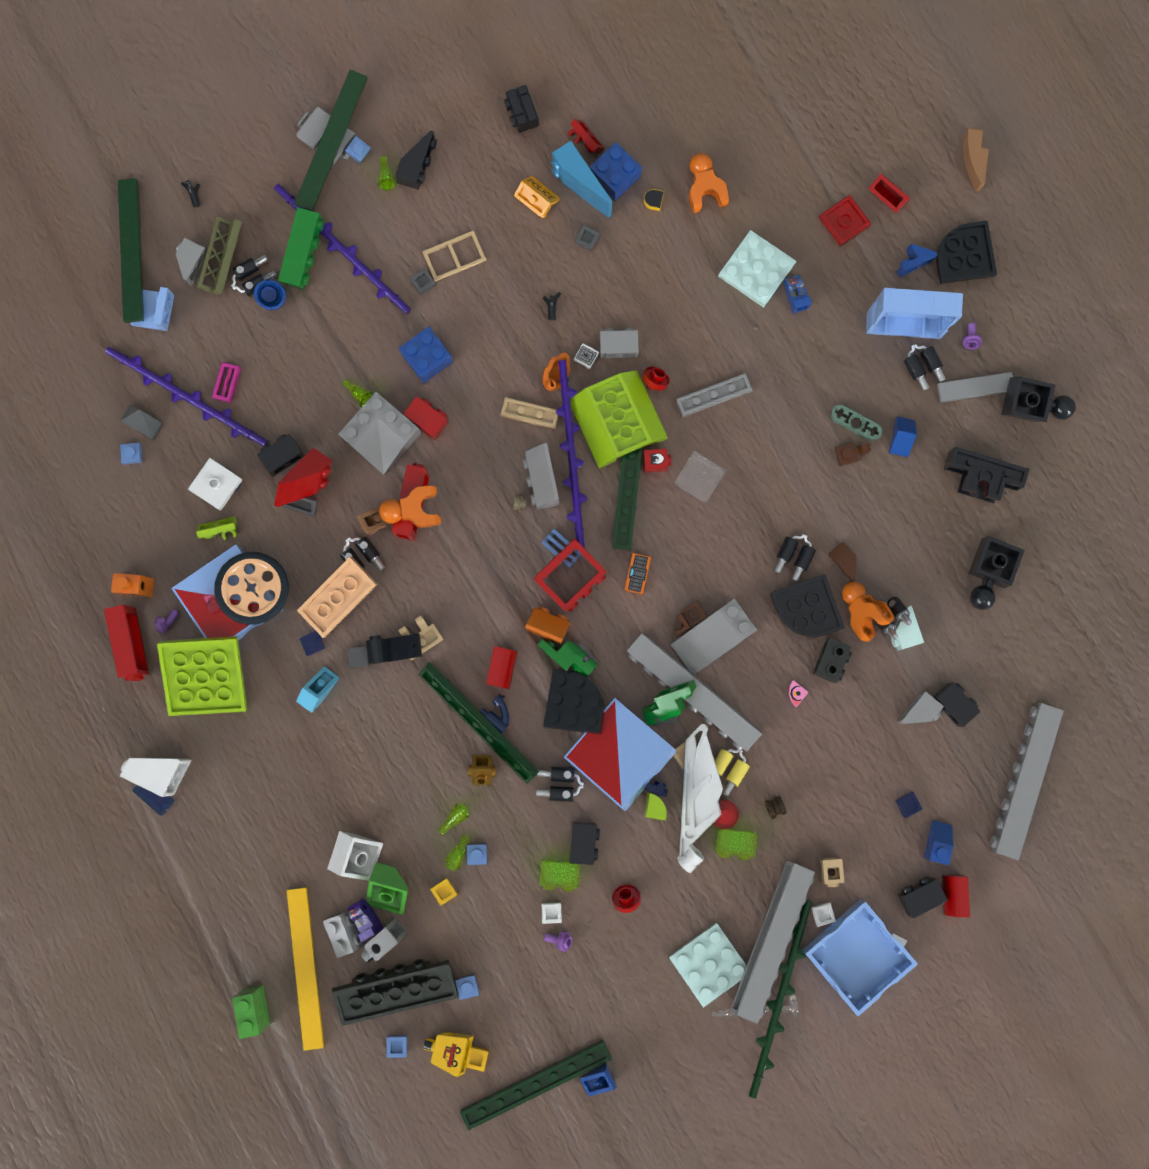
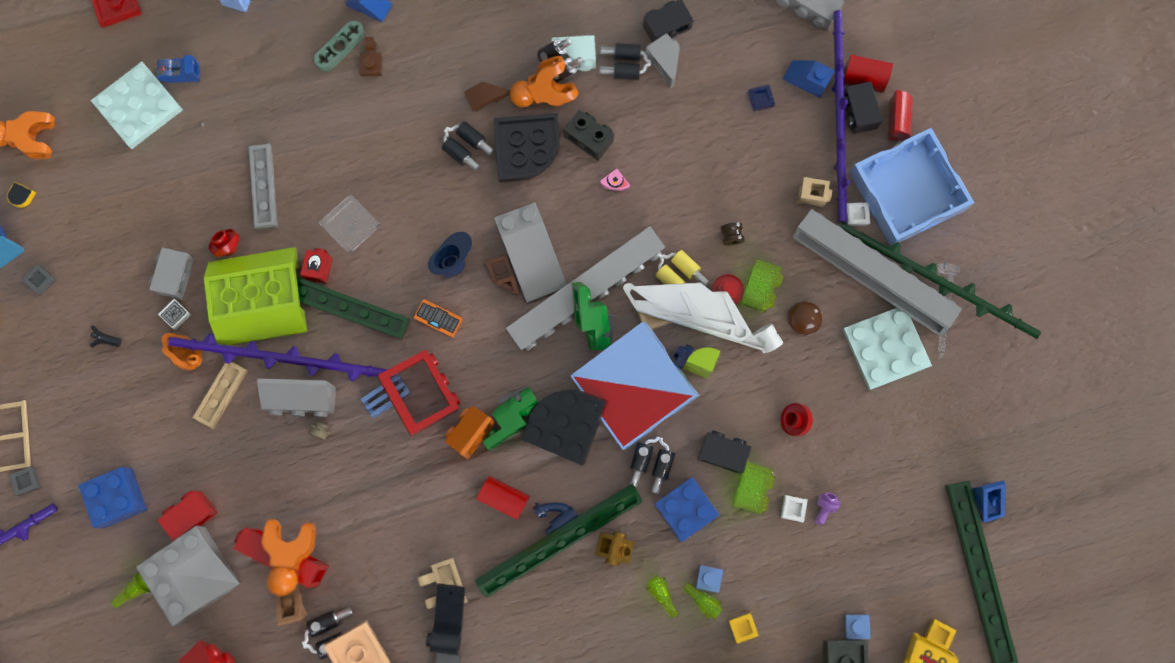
camera: 75 degrees left, 5 degrees down
none -> dark blue piece [428,231,472,279]
none -> black piece [599,43,651,80]
none -> blue brick [654,477,719,542]
none -> reddish brown hair [788,301,822,335]
none -> dark purple plant [832,10,850,222]
none -> red brick [888,90,913,142]

